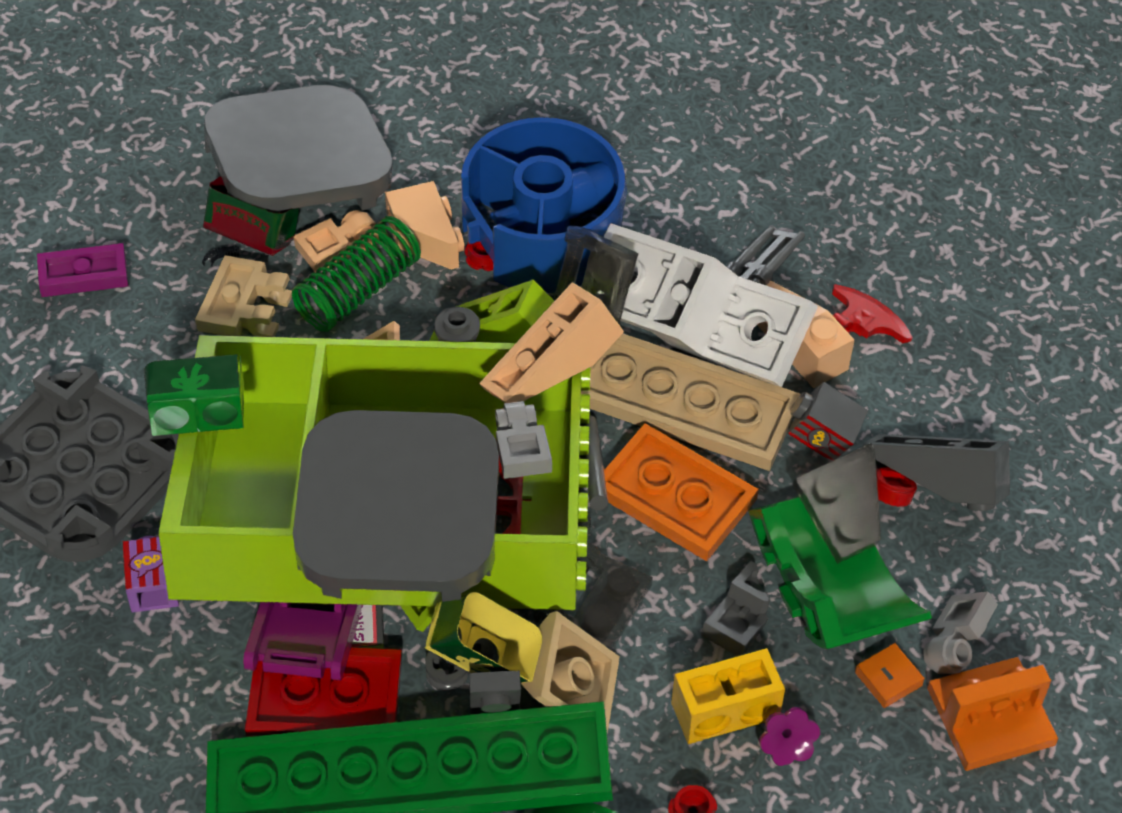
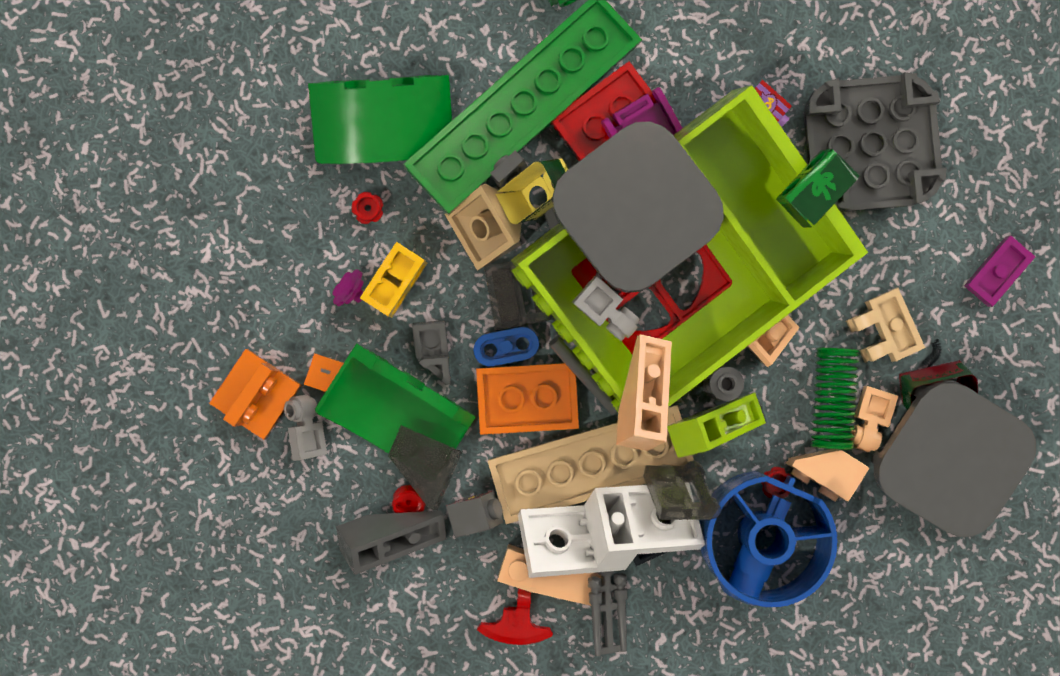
camera: 140 degrees right, 35 degrees up
none -> blue plate [474,327,539,366]

